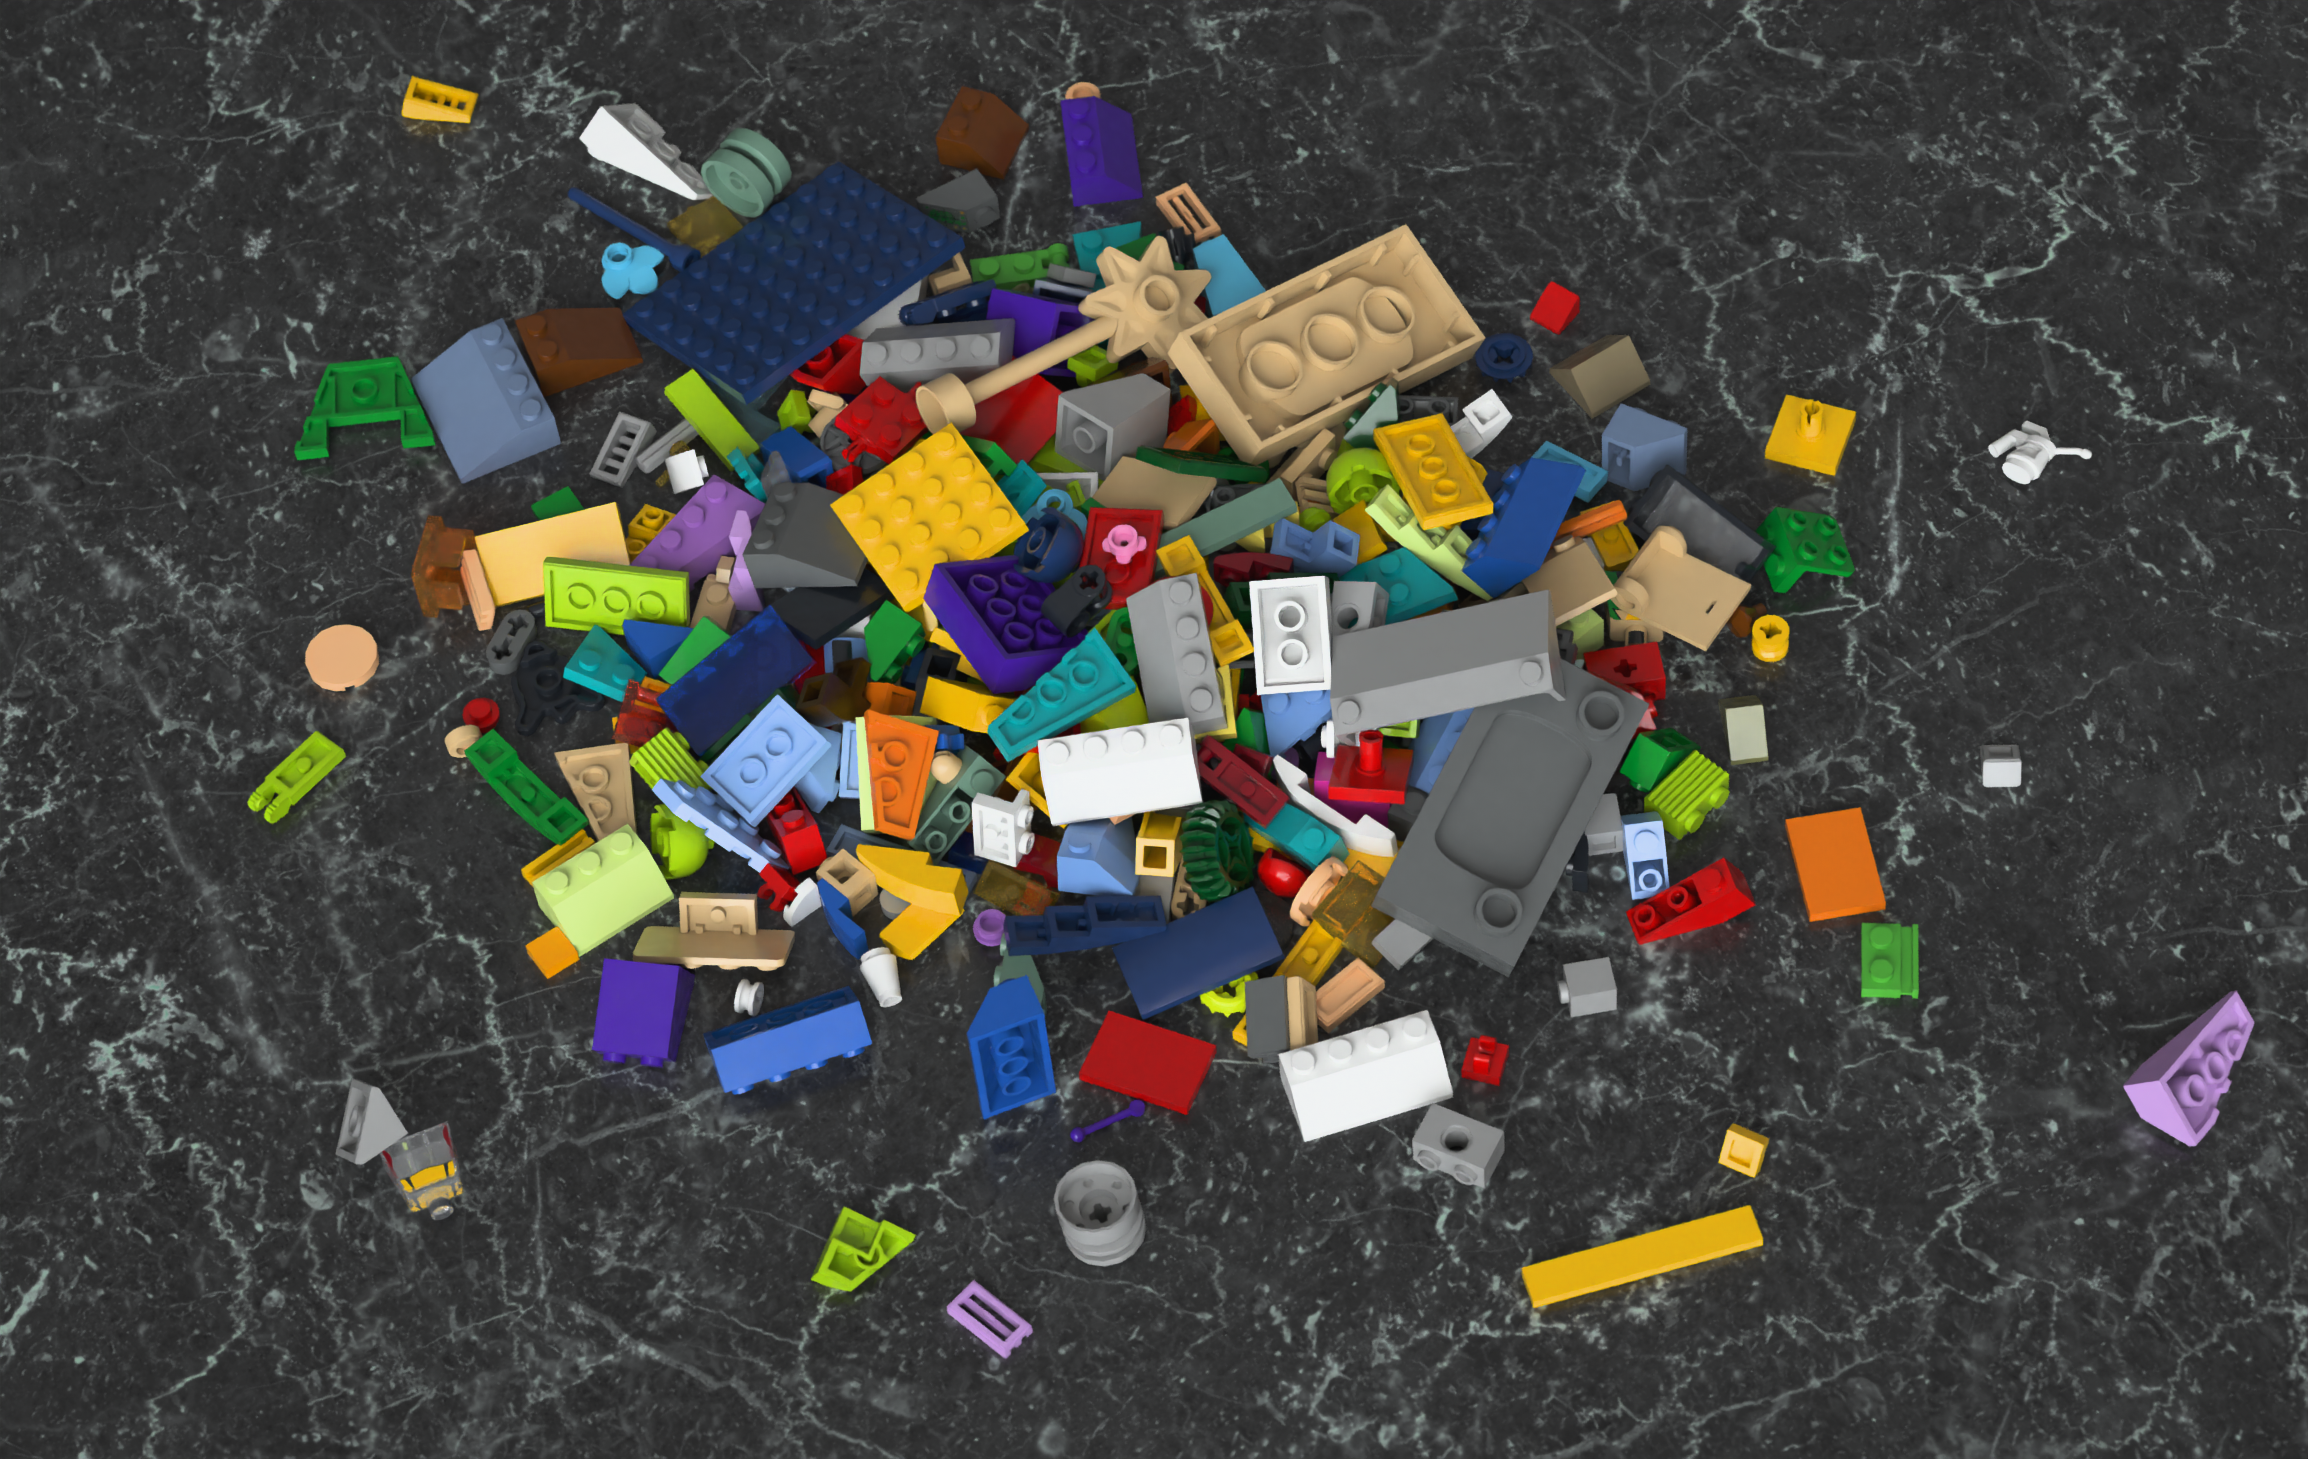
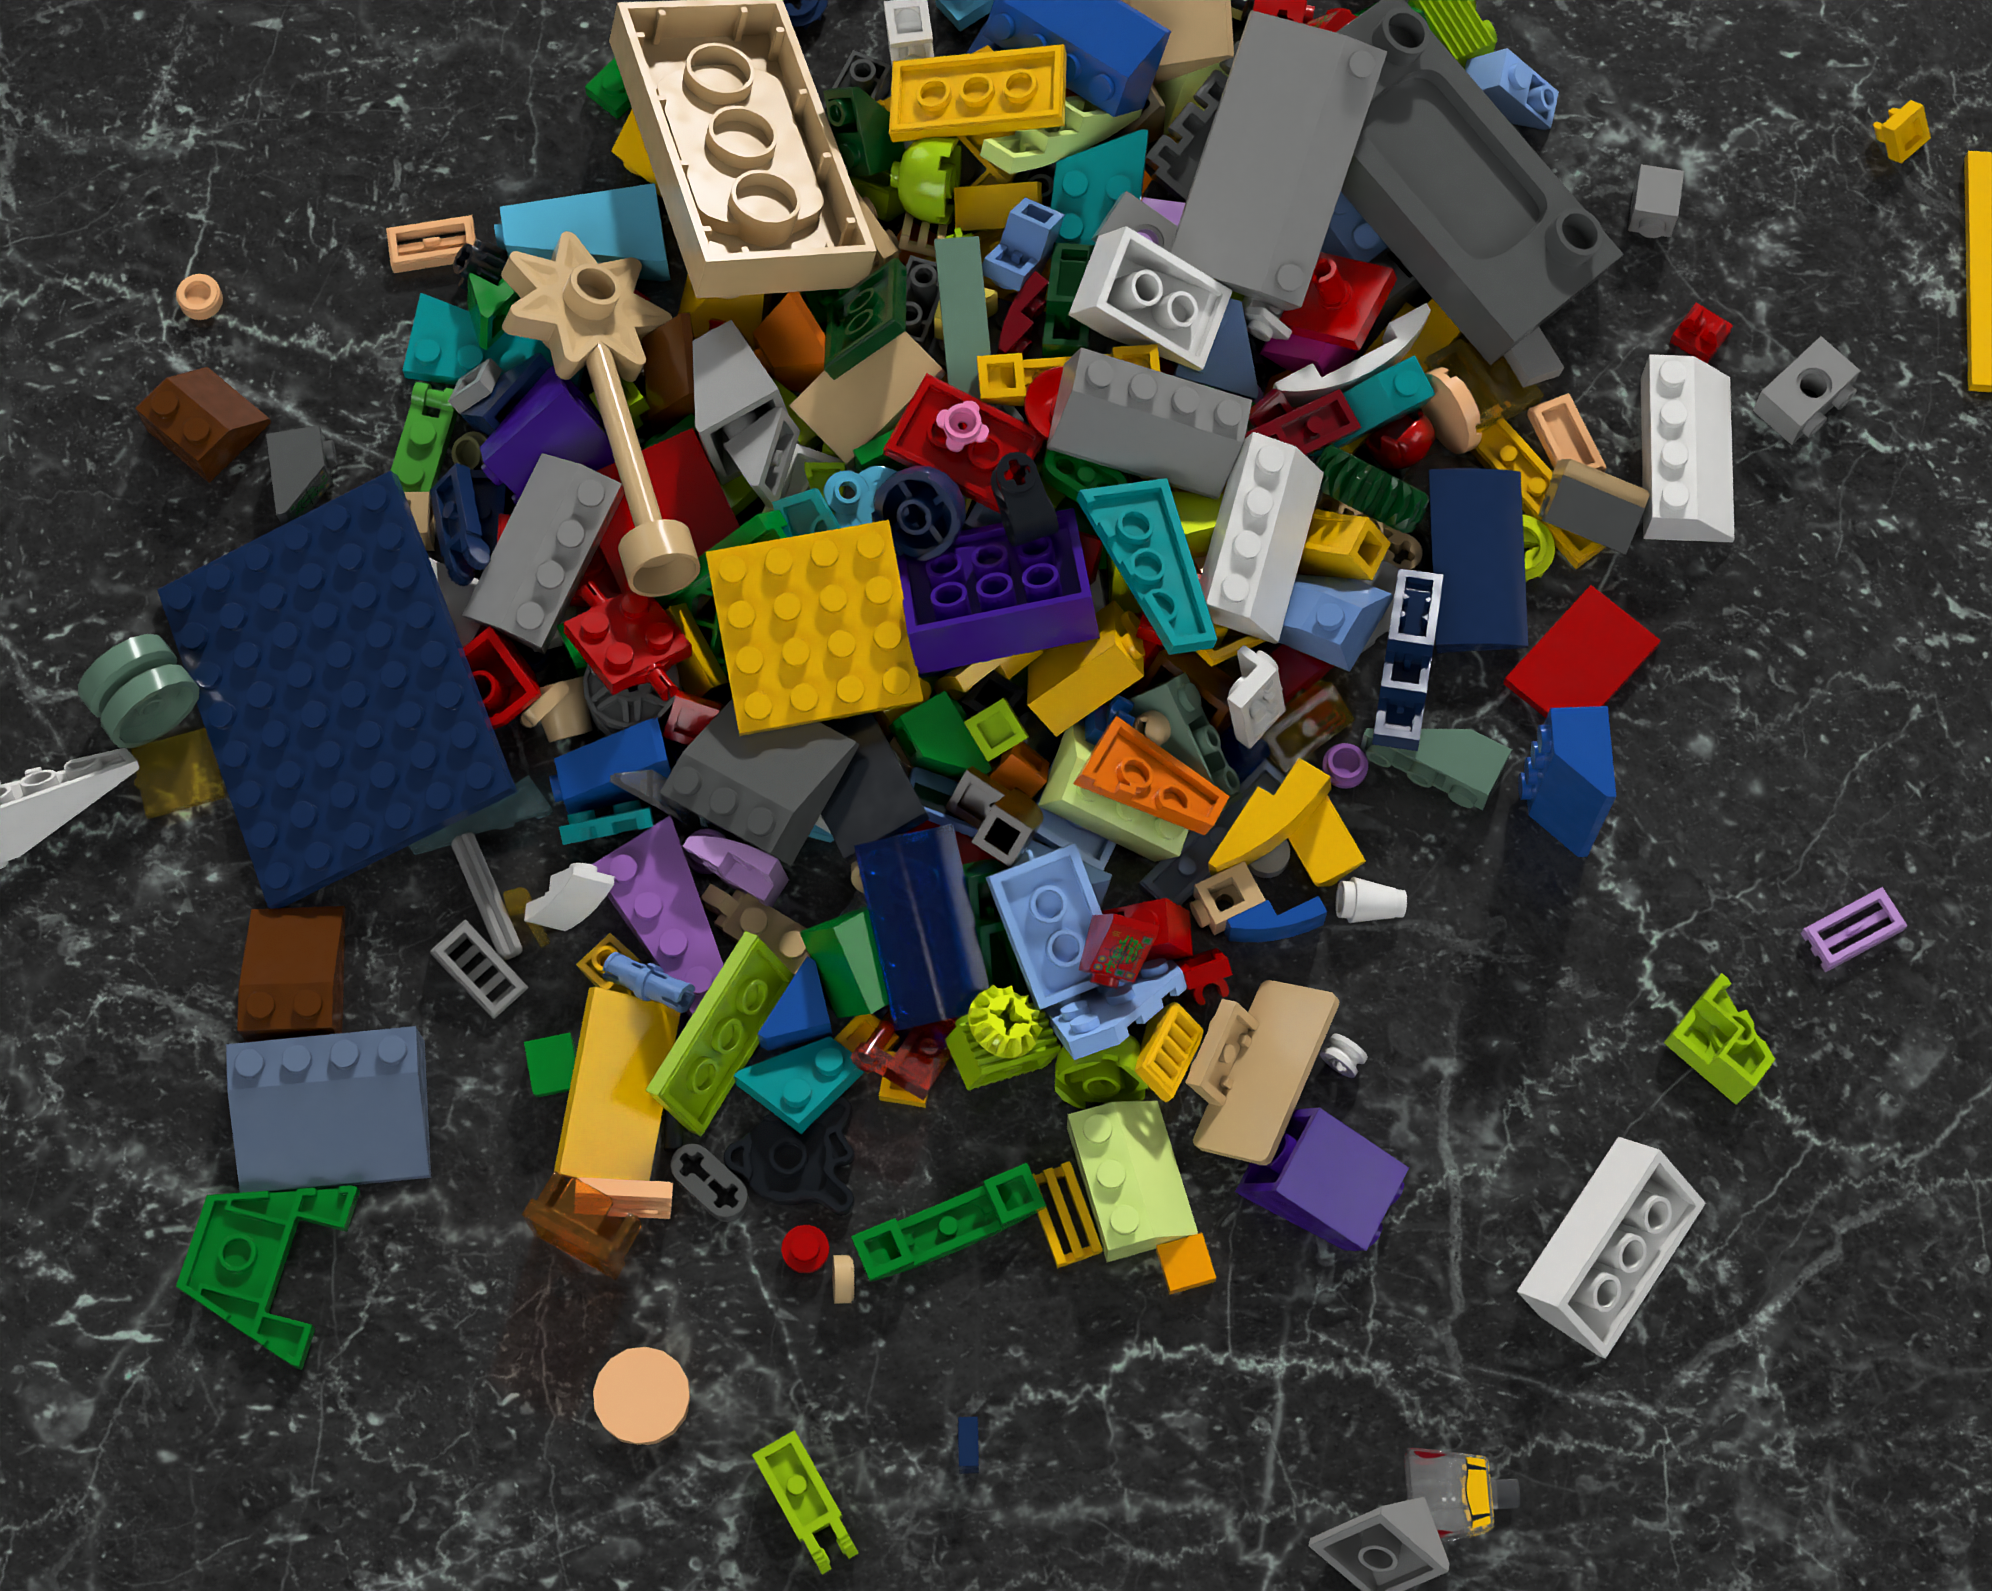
camera: 75 degrees left, 15 degrees up
tan wing [554,742,638,841] -> none
dark blue piece [568,187,701,272] -> none
medium azure plate [601,243,664,299] -> none
lime tile [664,369,760,472] -> none
slope [703,986,872,1094] -> none
lime tile [777,390,816,434] -> none
white tile [783,877,822,927] -> none
light grey wheel [1054,1160,1147,1266] -> none
dark purple slope [1060,96,1143,207] -> none
dark purple hinge [1070,1100,1145,1142] -> none
red slope [1626,857,1756,945] -> none
none -> medium blue pin [602,952,695,1013]
none -> light grey slope [723,407,800,509]
none -> dark blue tile [958,1417,979,1474]
none -> lime tile [964,697,1029,762]
none -> neon yellow gear [968,985,1043,1058]
none -> red slope [1079,914,1160,989]
none -> yellow slope [1134,1002,1204,1102]
none -> white slope [1517,1137,1706,1359]

